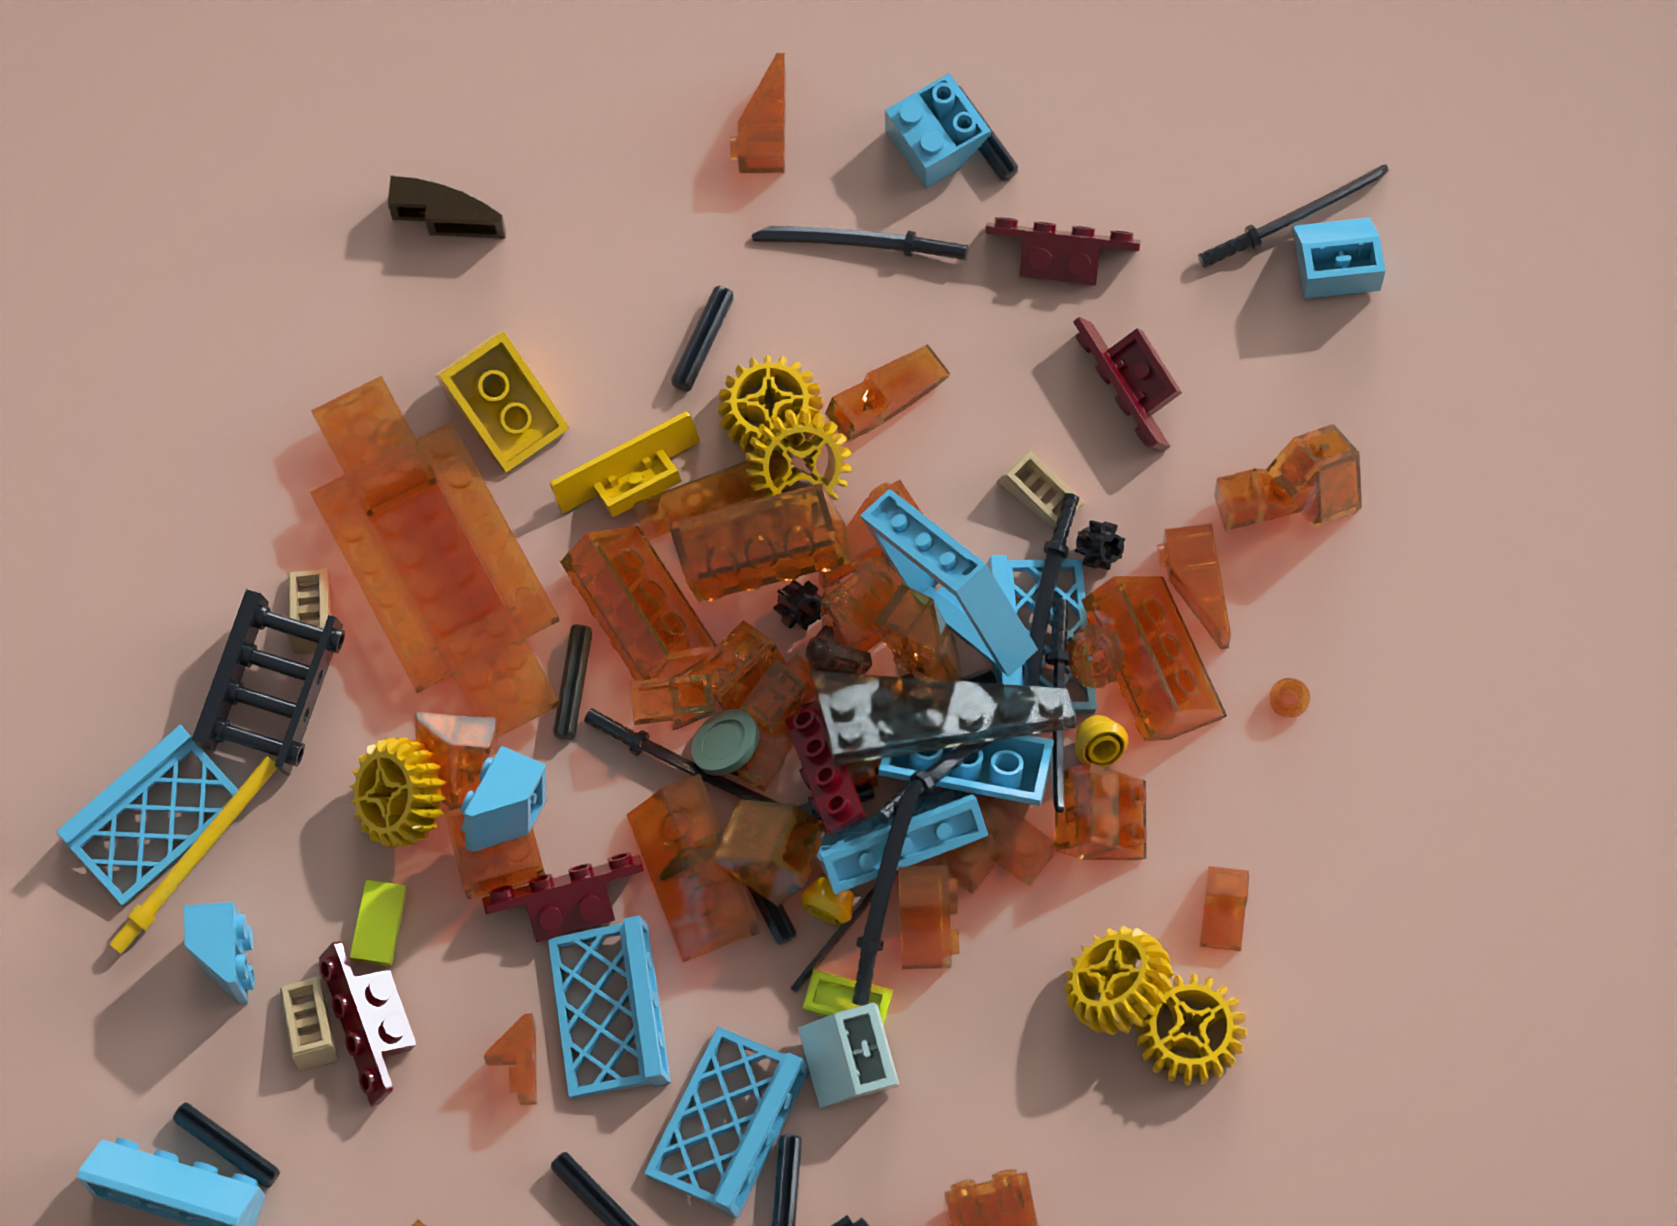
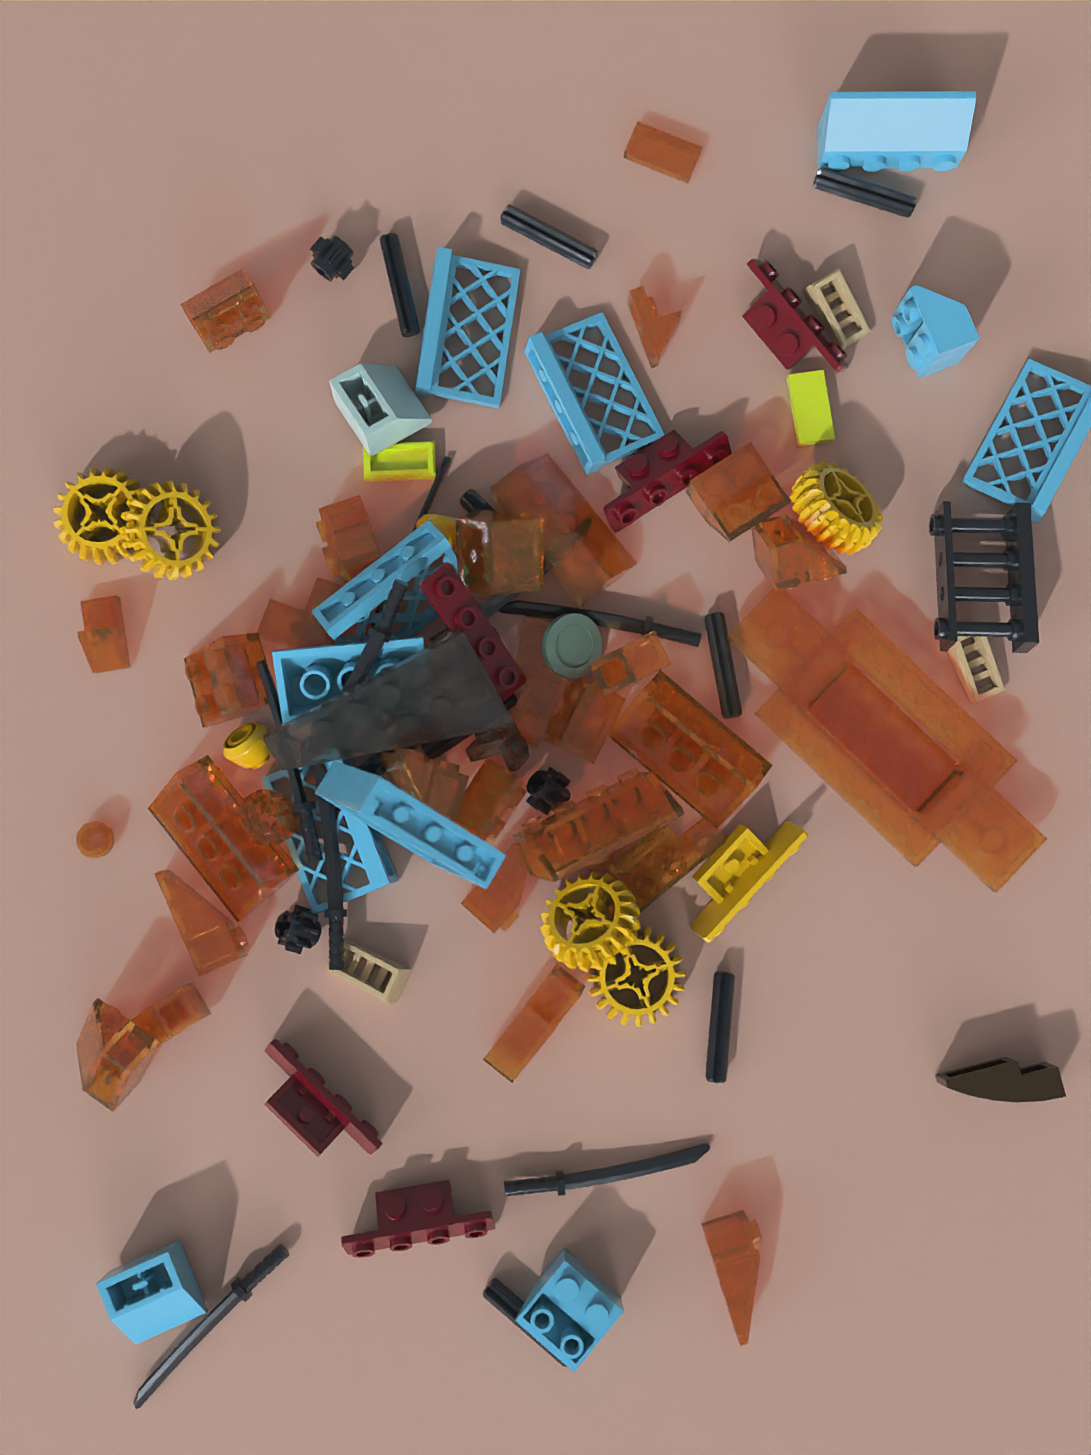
camera: 155 degrees right, 15 degrees up
yellow bar [109,756,277,954] -> none
yellow slope [434,331,570,473] -> none
medium azure slope [461,746,546,852] -> none
black sword [852,780,922,1006] -> none

